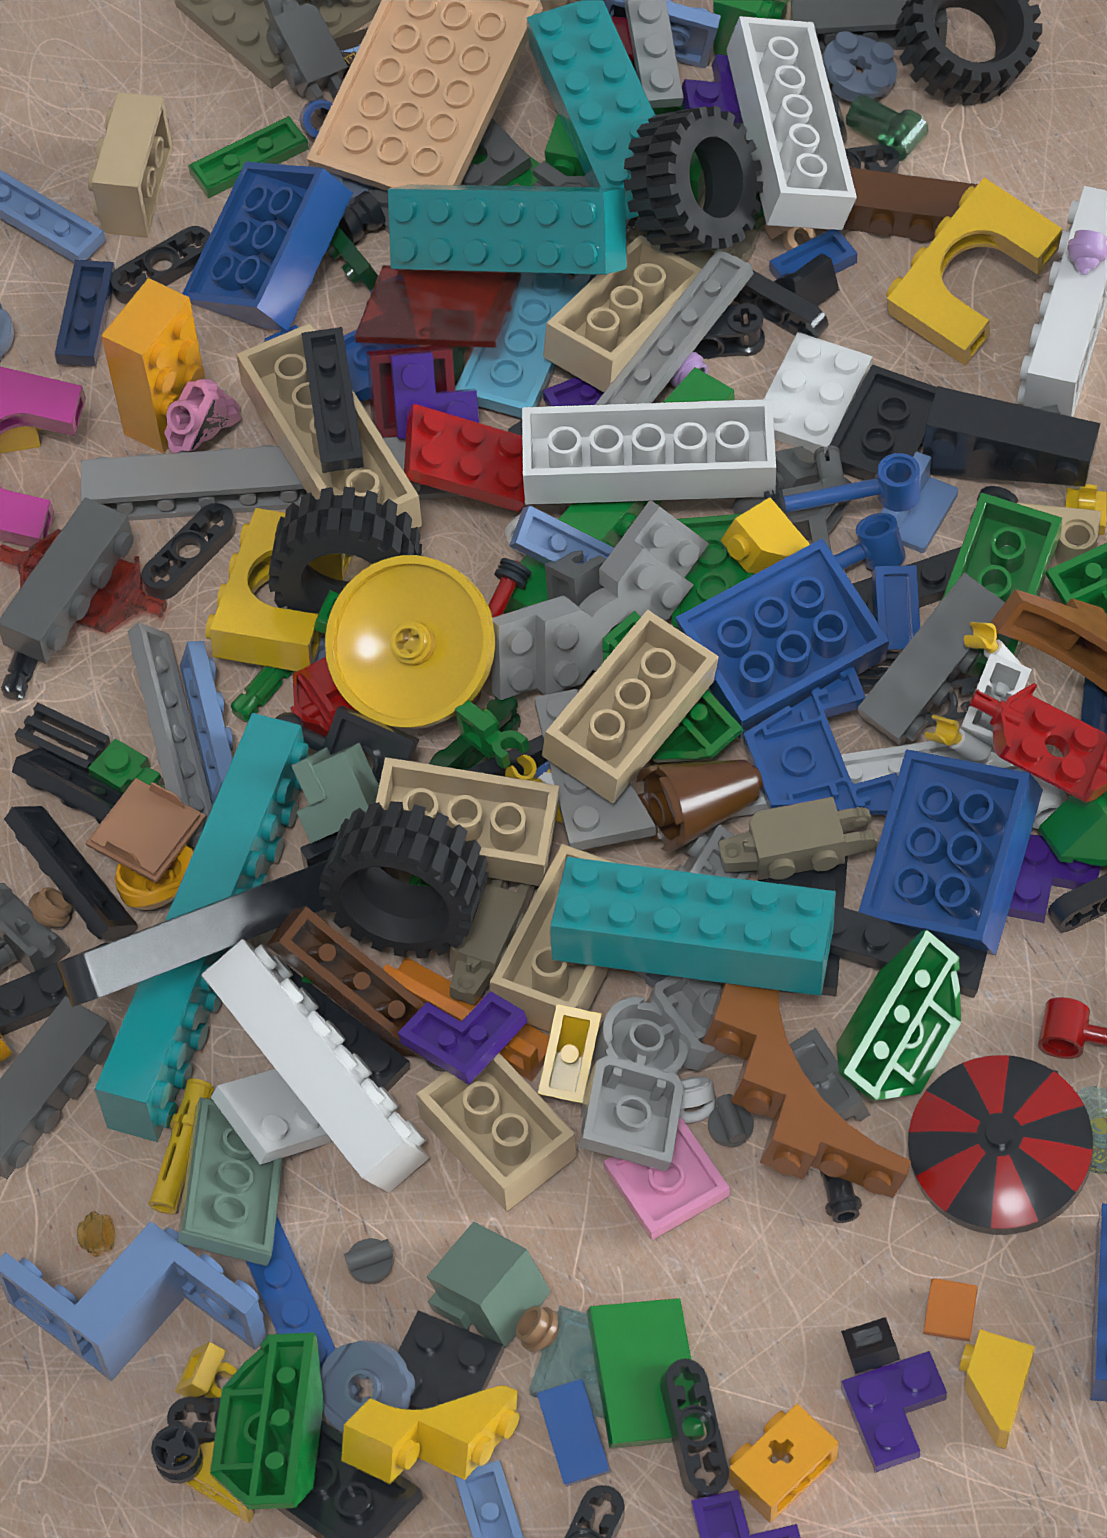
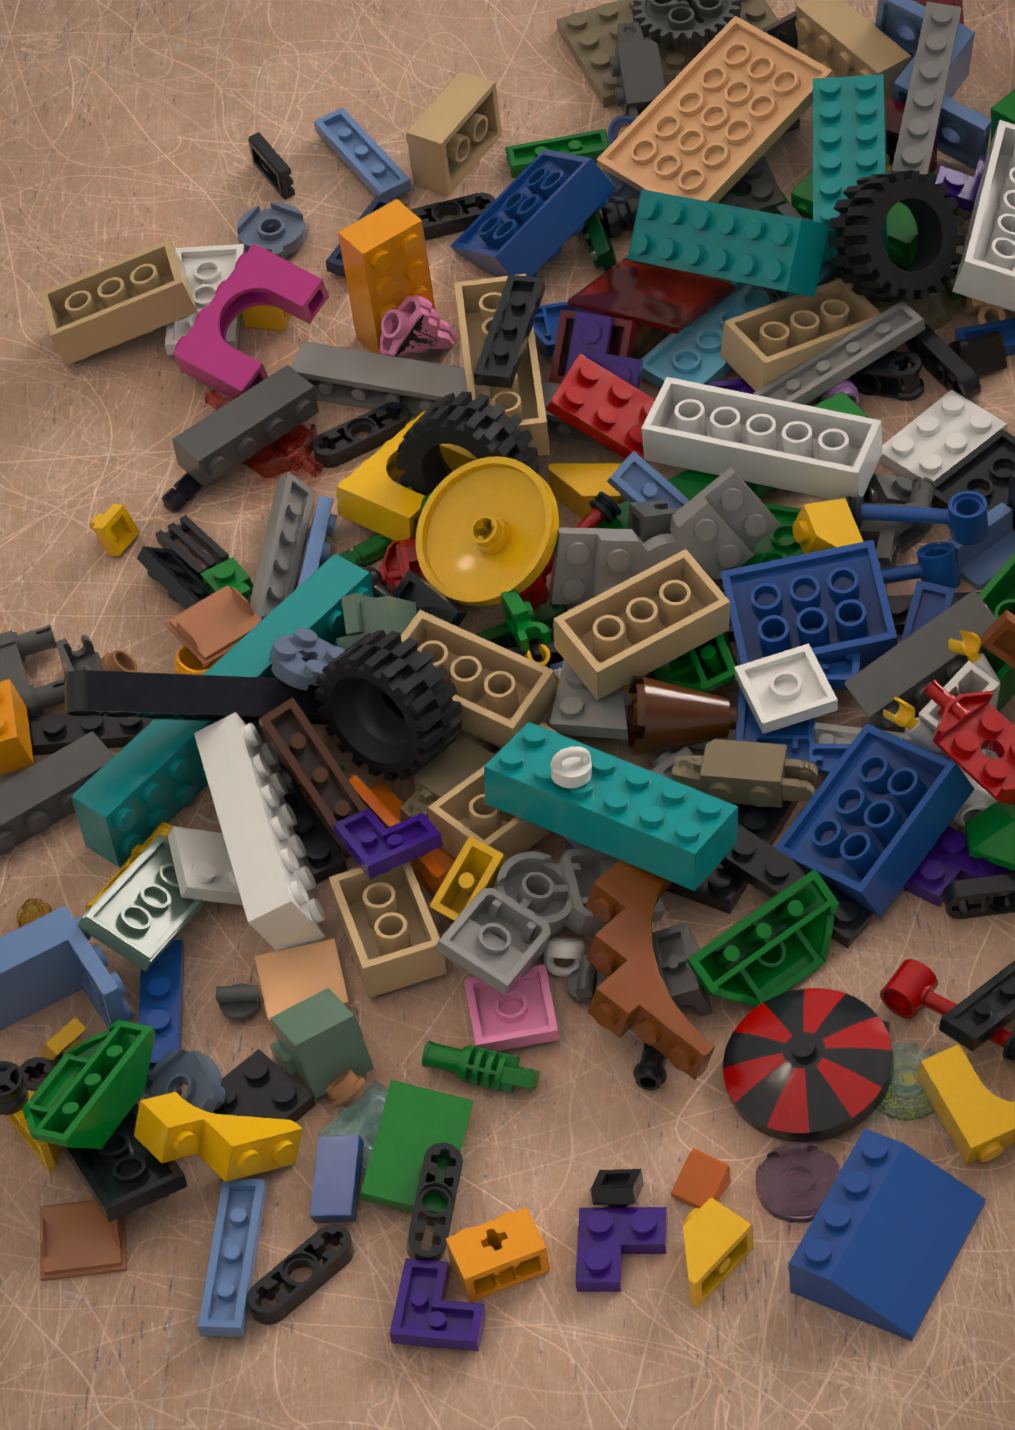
camera: 25 degrees right, 10 degrees down
black plate [4,806,137,940] -> none
none -> light nougat tile [255,938,351,1029]
none -> sand blue plate [268,628,345,691]
none -> green hinge [422,1041,540,1094]
none -> yellow slope [548,463,625,519]
none -> white tile [551,746,592,788]
none -> white plate [734,643,838,734]
none -> tile [756,1142,841,1223]

